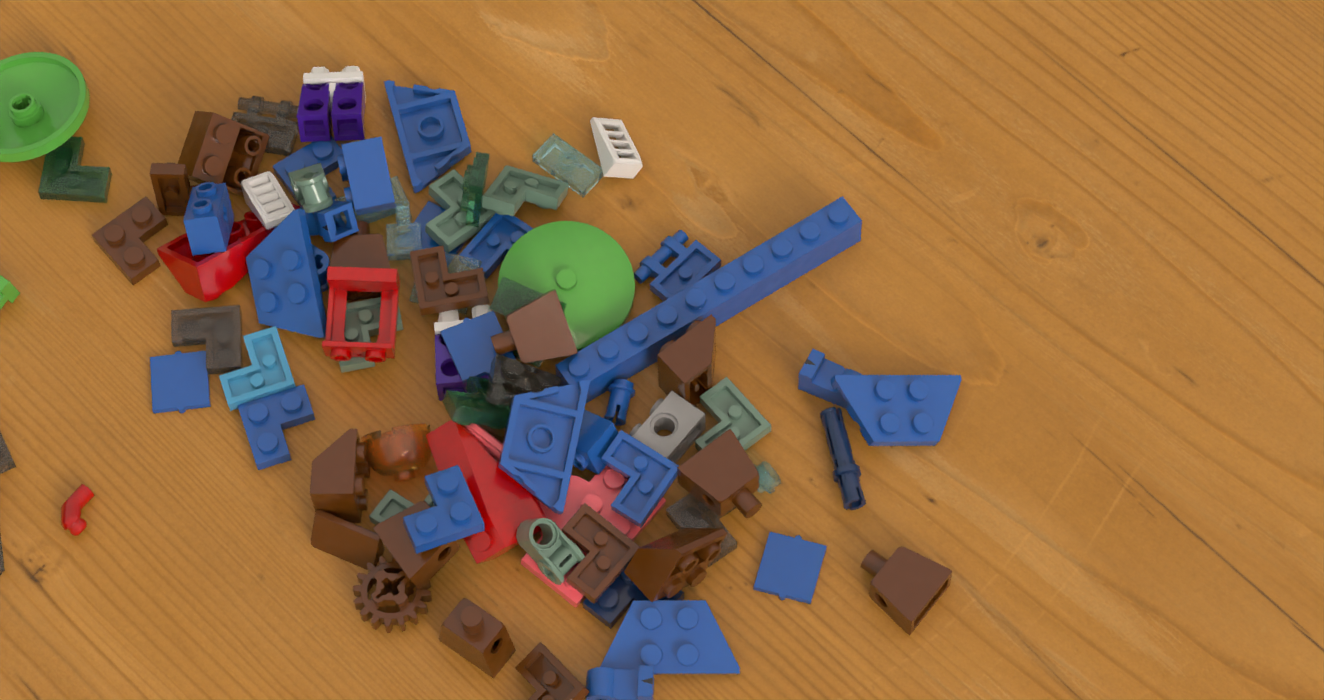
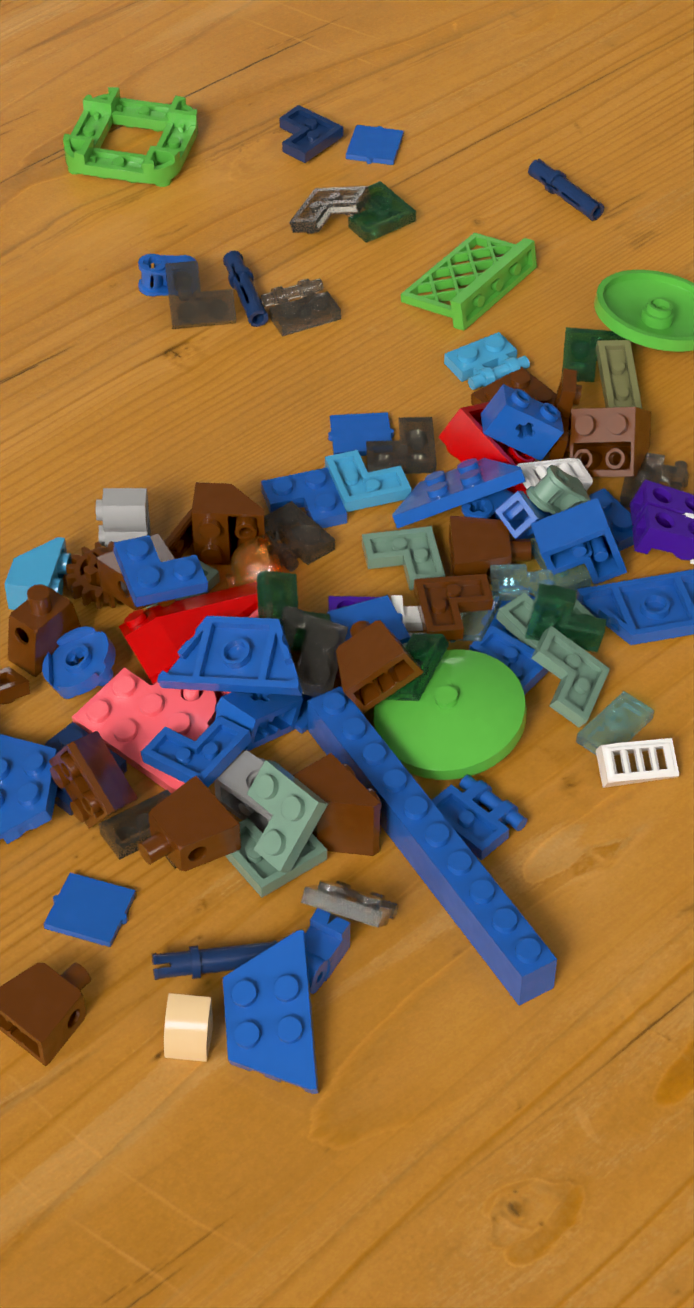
camera: 90 degrees right, 15 degrees down
red arm [61,484,95,536] -> none
red panel [322,266,400,363] -> none
sand green piece [516,518,585,585] -> none
reddish brown plate [562,503,640,604] -> none
blue pin [604,379,636,426] -> none
clear light blue plate [754,461,781,494] -> none
none -> dark azure slope [5,537,72,610]
none -> blue plate [42,626,116,699]
none -> light grey brick [96,488,151,547]
none -> tan brick [164,993,213,1062]
none -> sand green plate [247,760,328,873]
none -> clear smoke plate [265,501,335,572]
none -> clear smoke plate [300,880,398,928]
none -> dark azure plate [444,332,530,390]
none -> olive plate [596,340,642,409]

